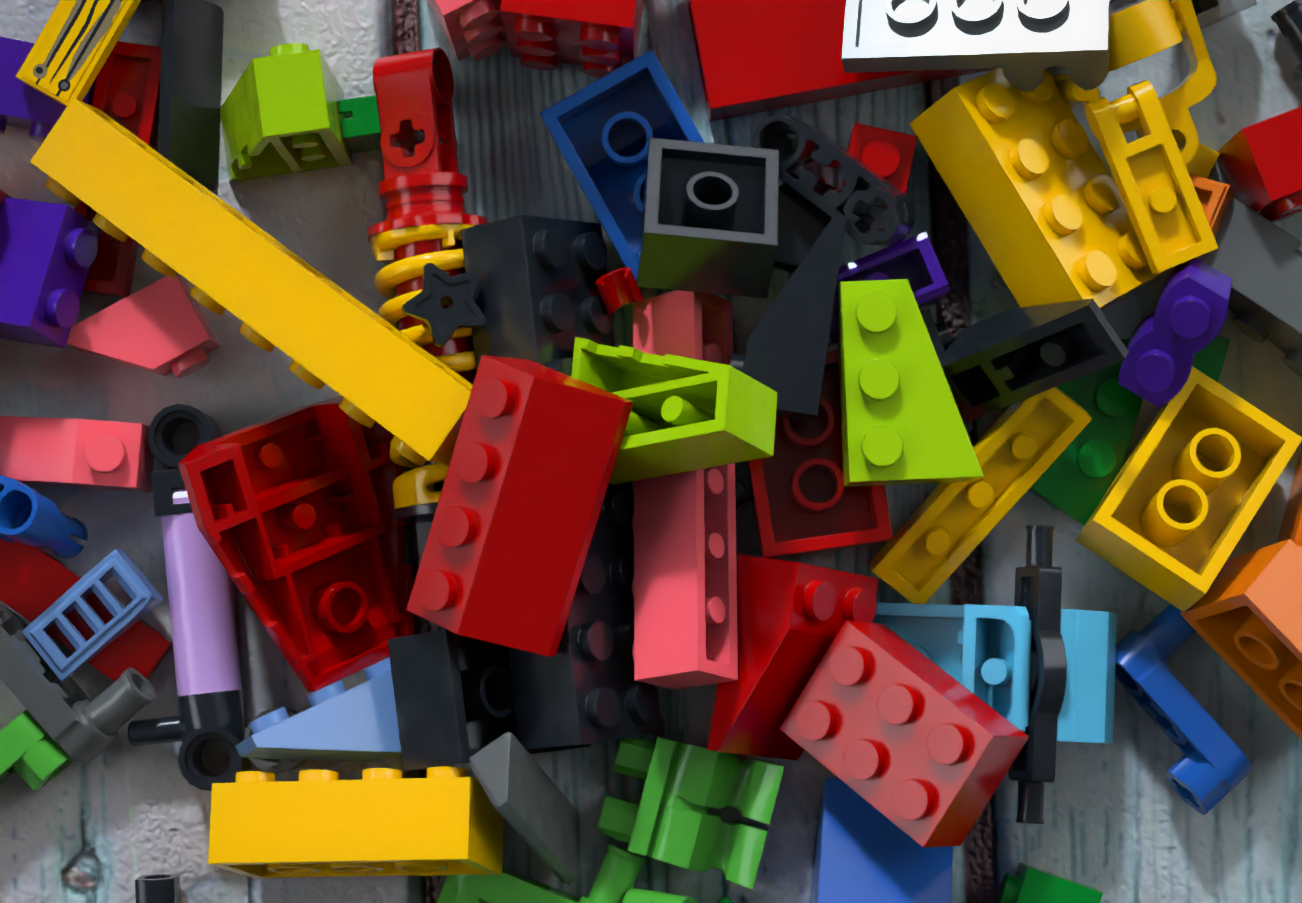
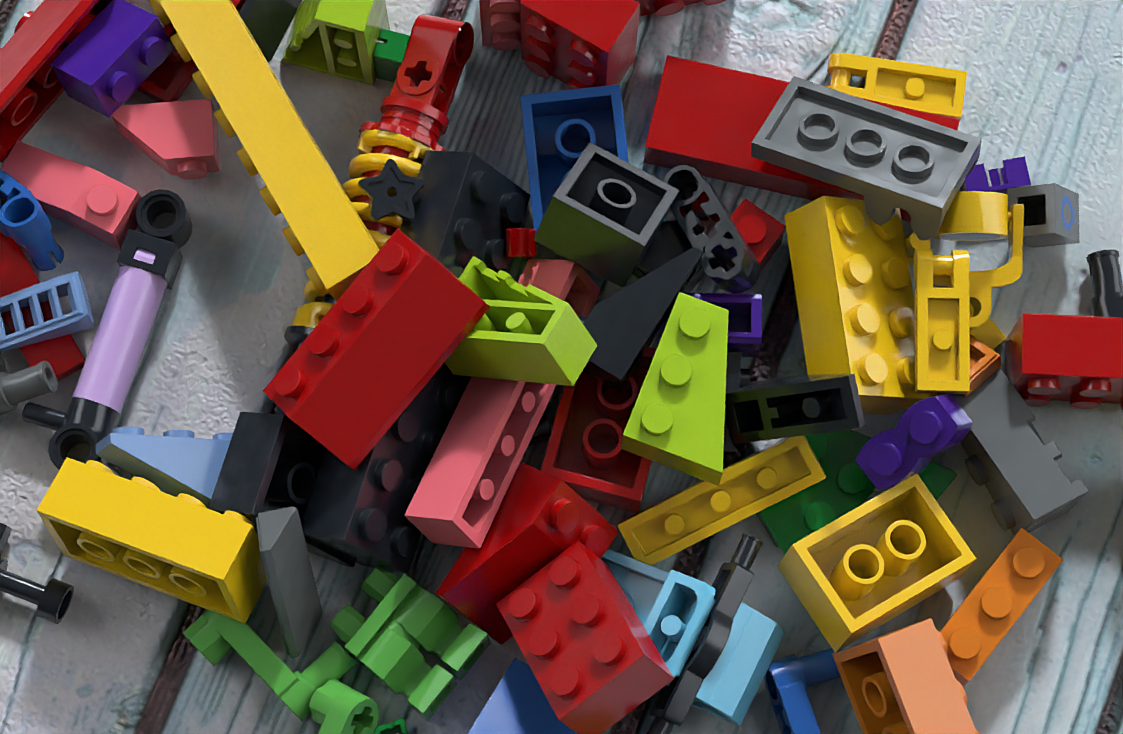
camera: 20 degrees right, 10 degrees down
red wedge [178,396,414,692] -> none

